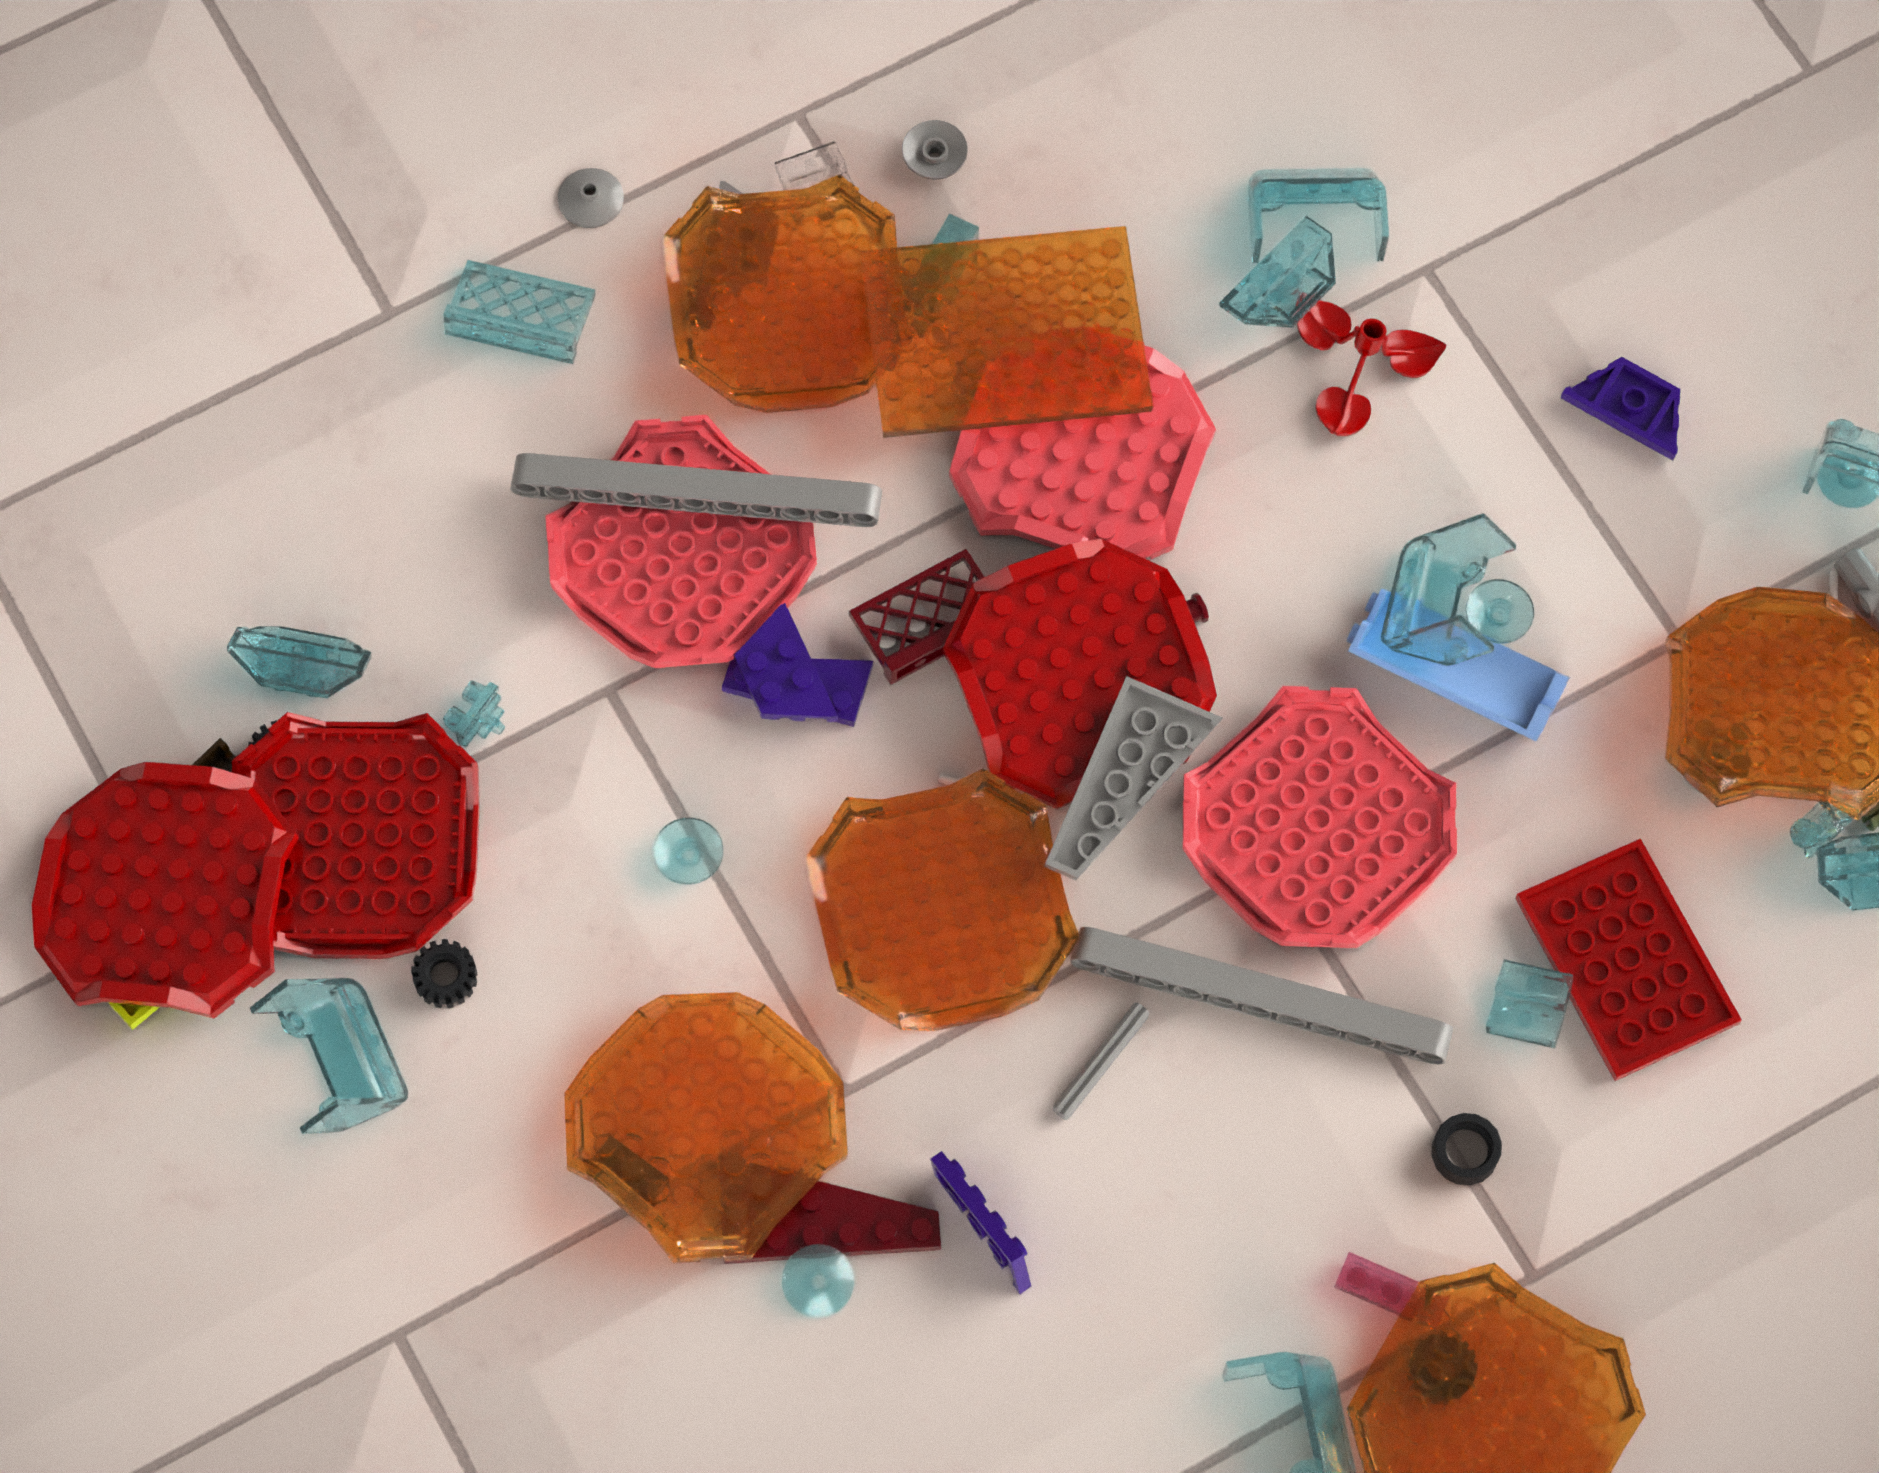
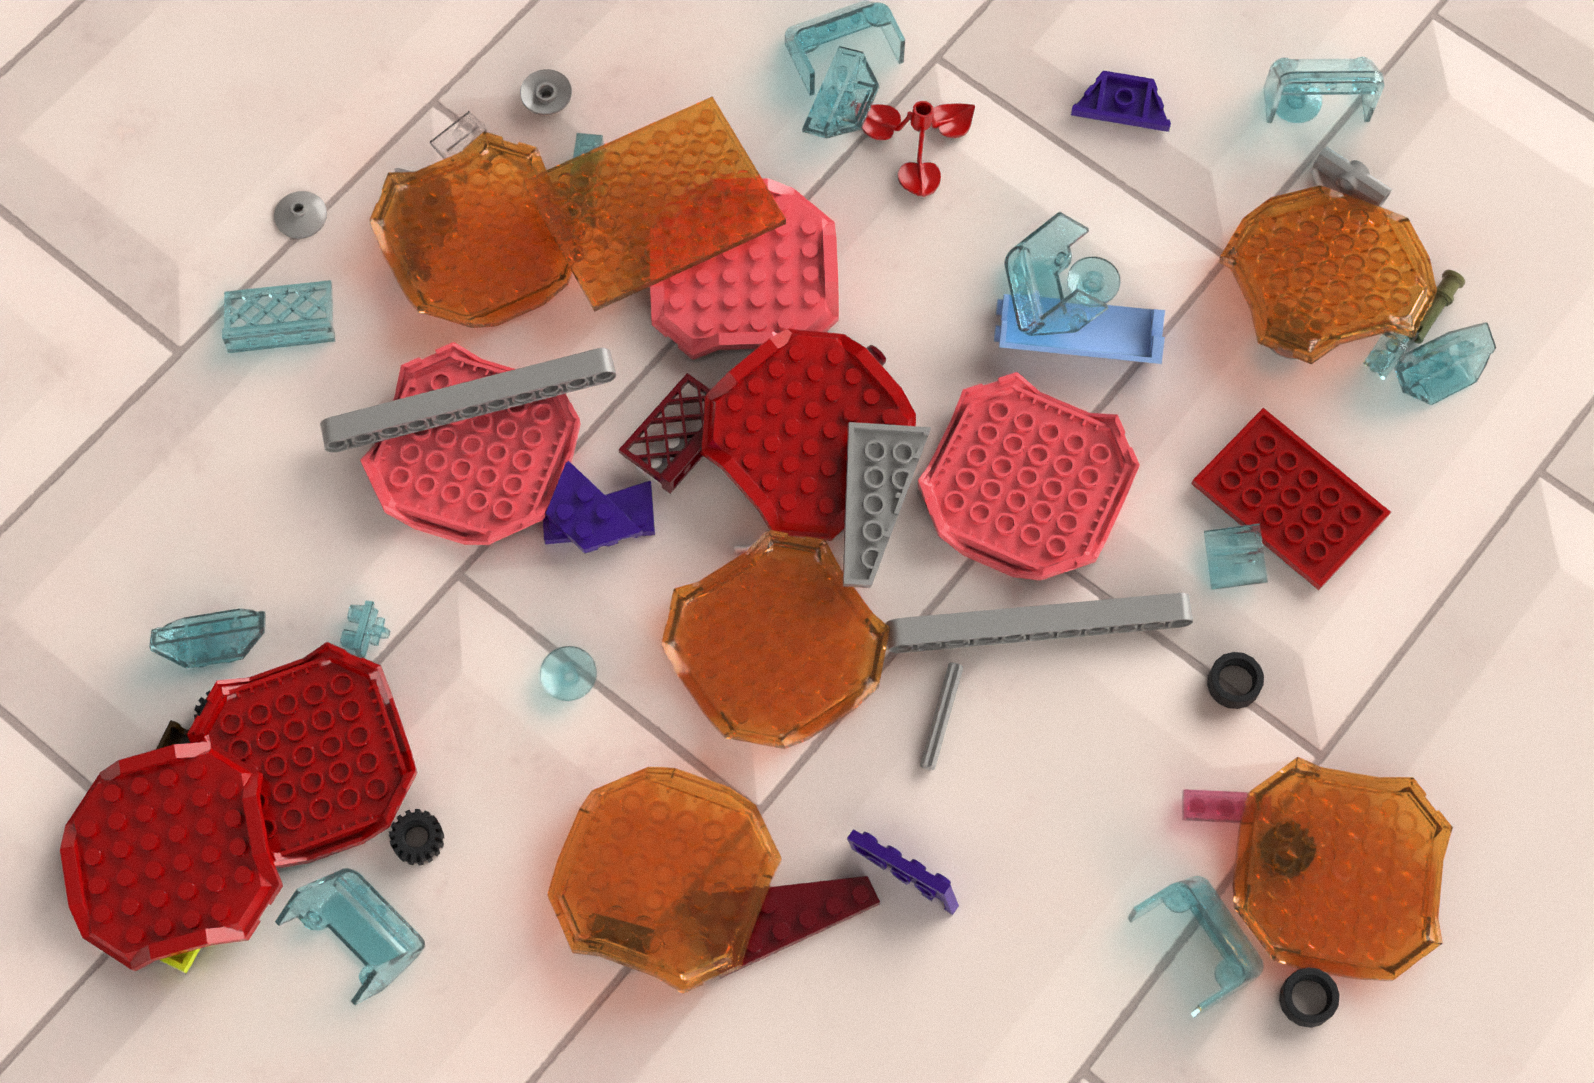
camera: 20 degrees left, 0 degrees up
clear light blue dish [782,1244,854,1318] -> none

